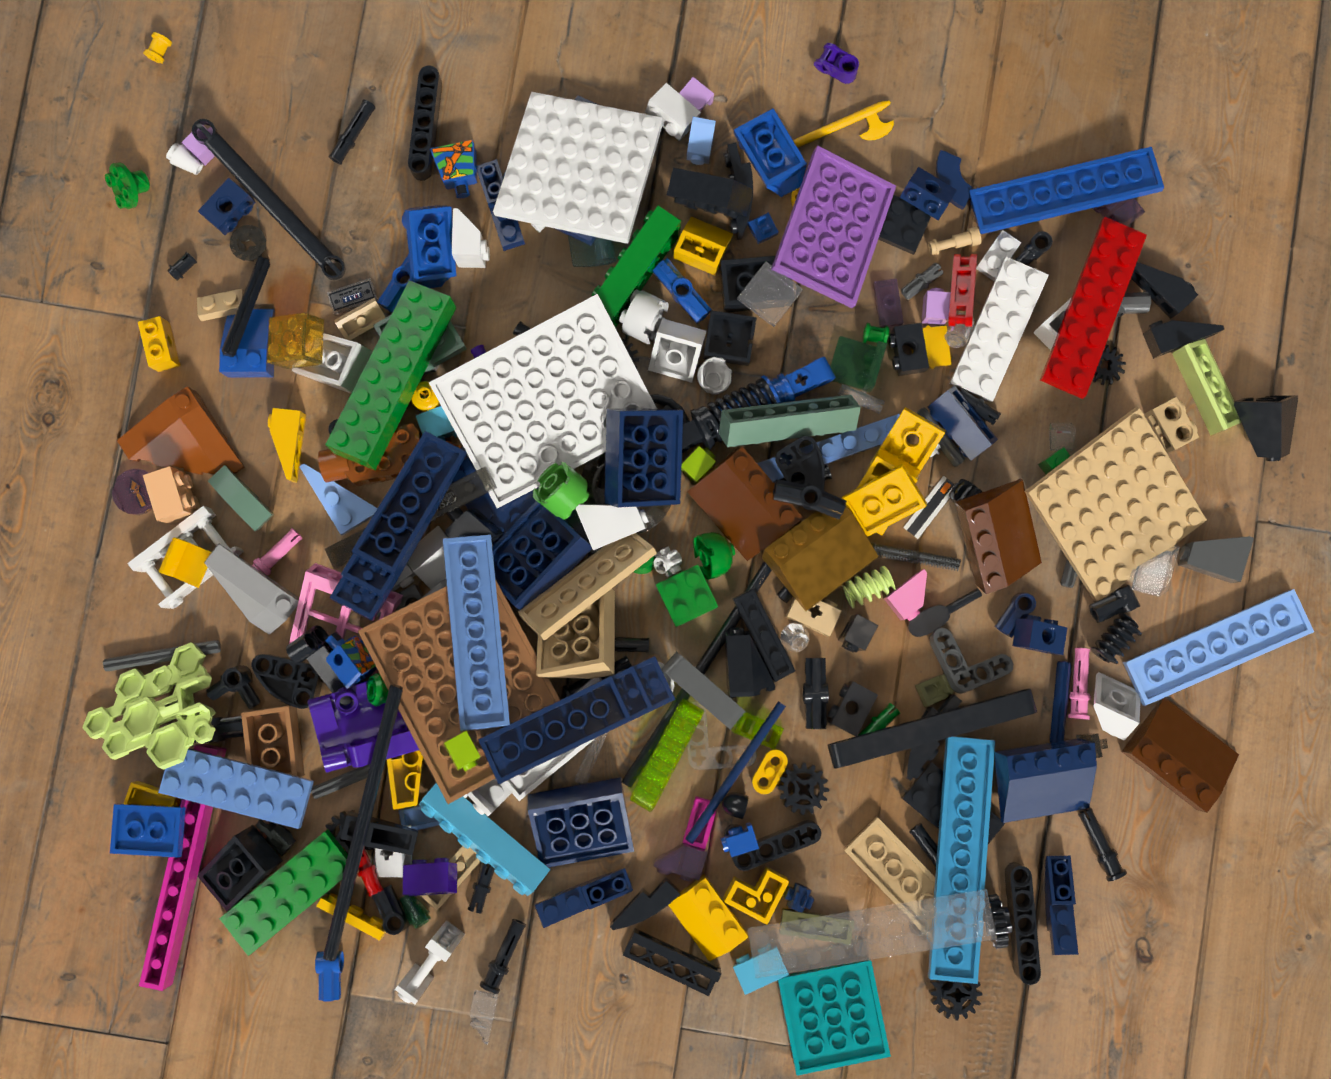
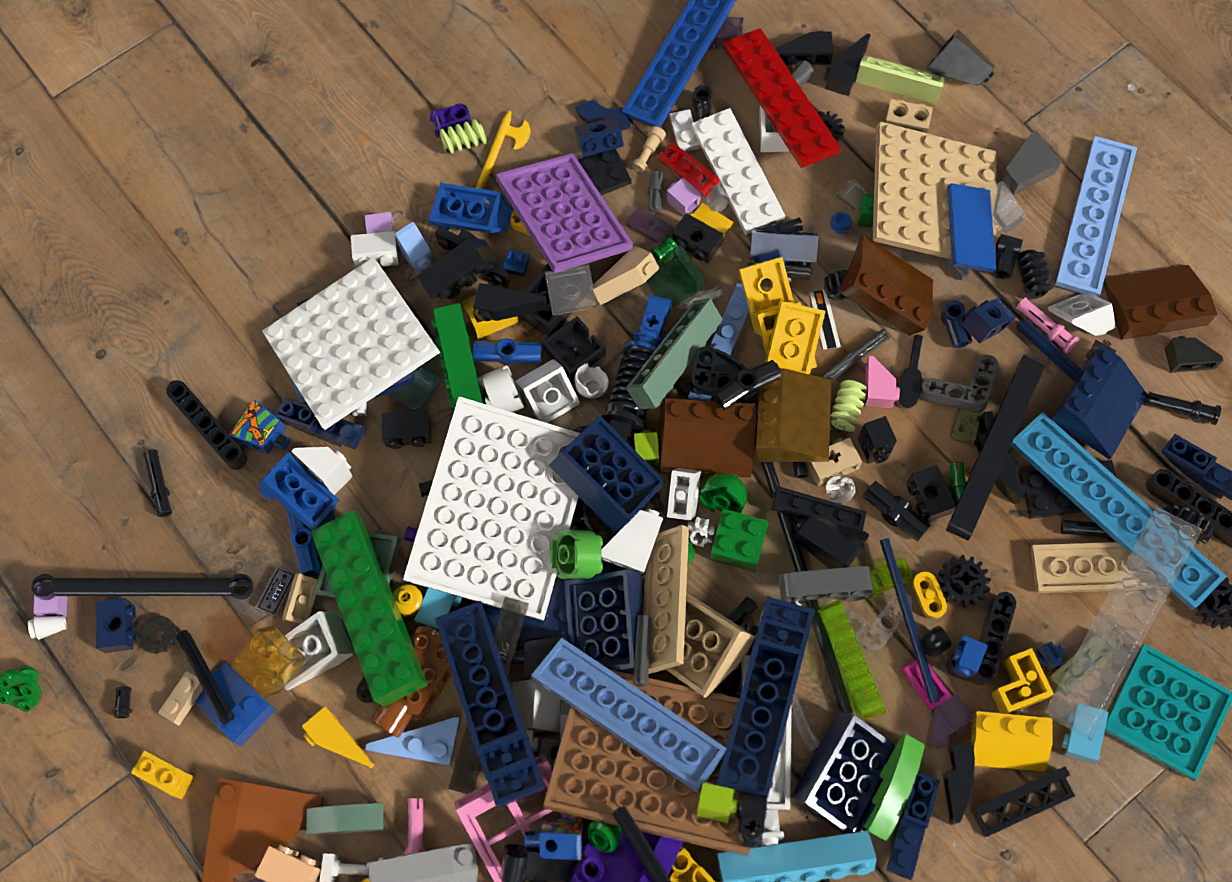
camera: 40 degrees left, 15 degrees down
none -> black brick [382,410,432,449]
none -> yellowish green piece [439,119,486,154]
none -> black slope [473,283,547,321]
none -> tan slope [589,246,659,305]
none -> dark grey axle [633,614,651,687]
none -> white brick [667,468,701,520]
none -> black piece [738,793,767,848]
none -> blue plate [830,212,852,233]
none -> bright green slope [864,733,925,842]
none -> blue tile [947,183,996,272]
none -> pearl dark grey slope [1165,336,1223,373]

